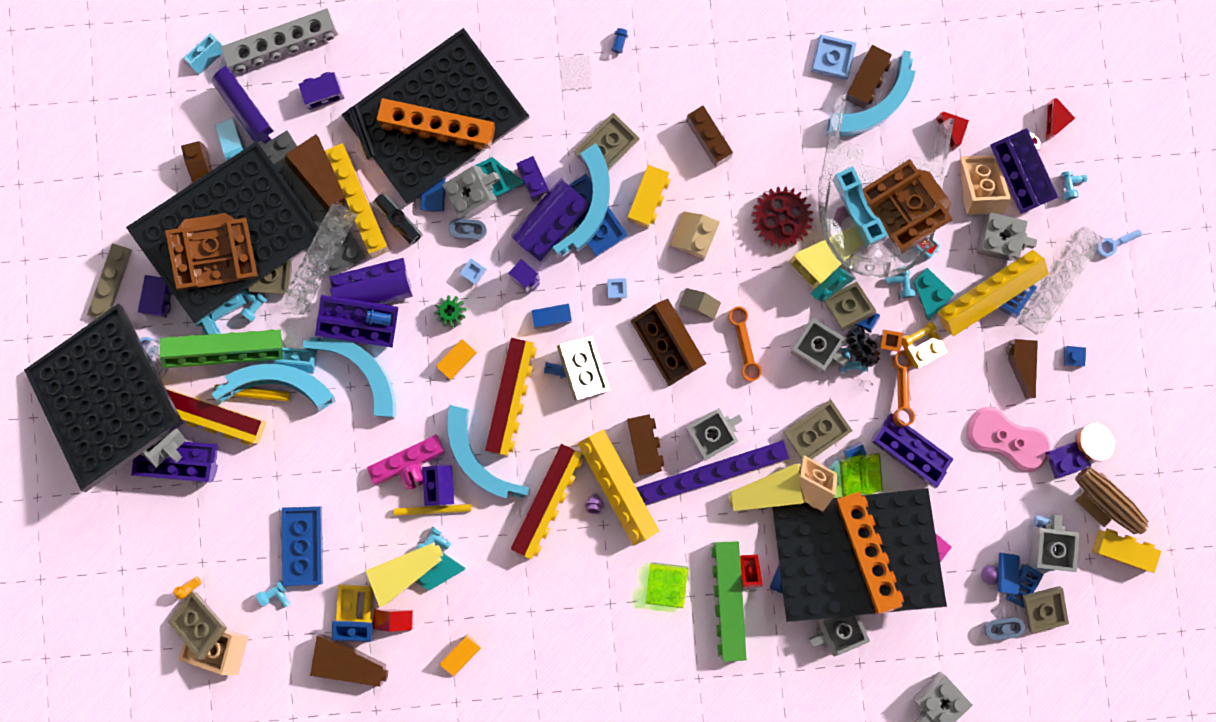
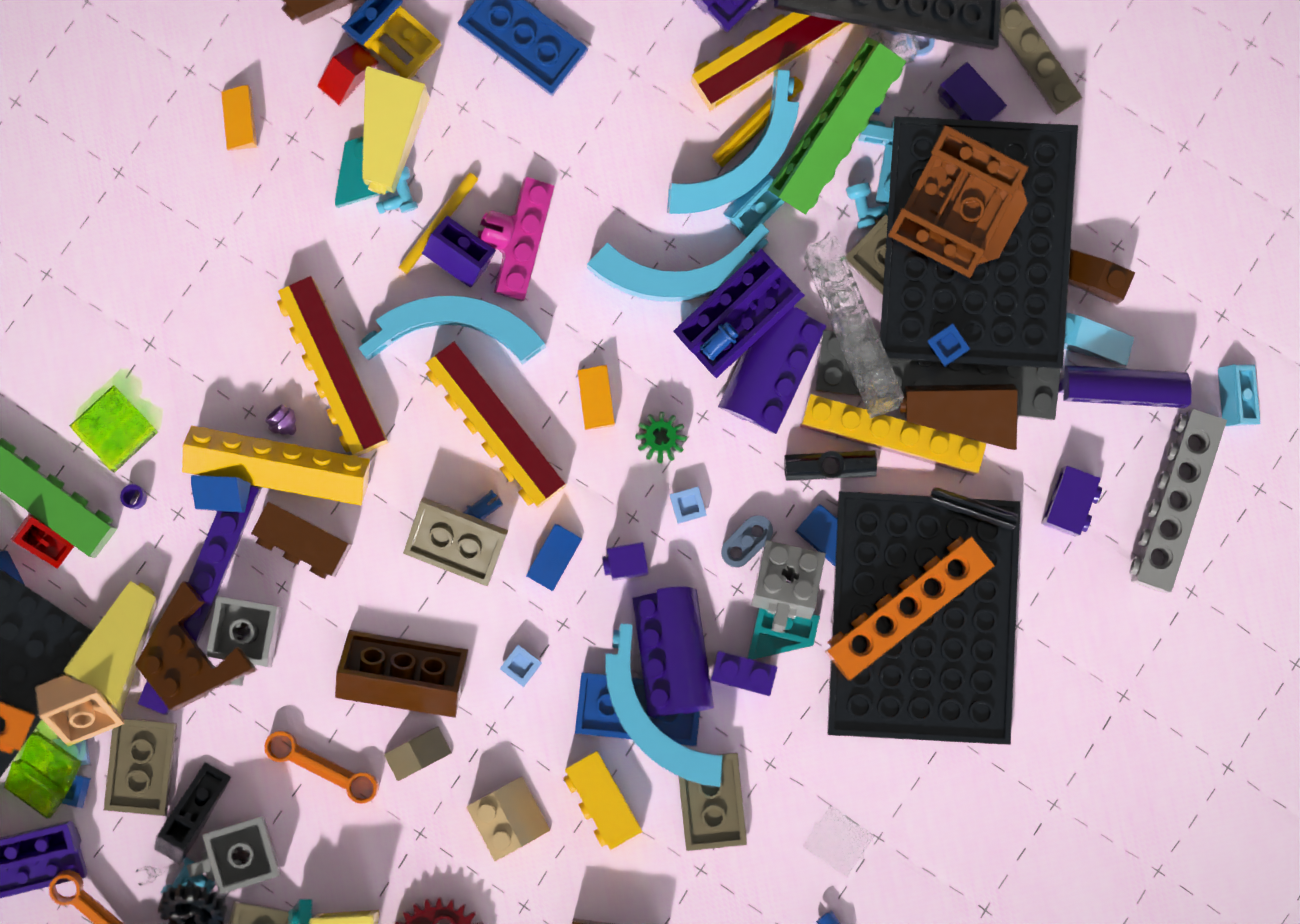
camera: 125 degrees right, 0 degrees up
none -> dark purple hinge [120,484,148,510]
none -> reddish brown wing [135,581,257,711]
none -> black slope [154,762,231,864]
none -> blue slope [191,475,251,513]
none -> blue plate [927,324,970,367]

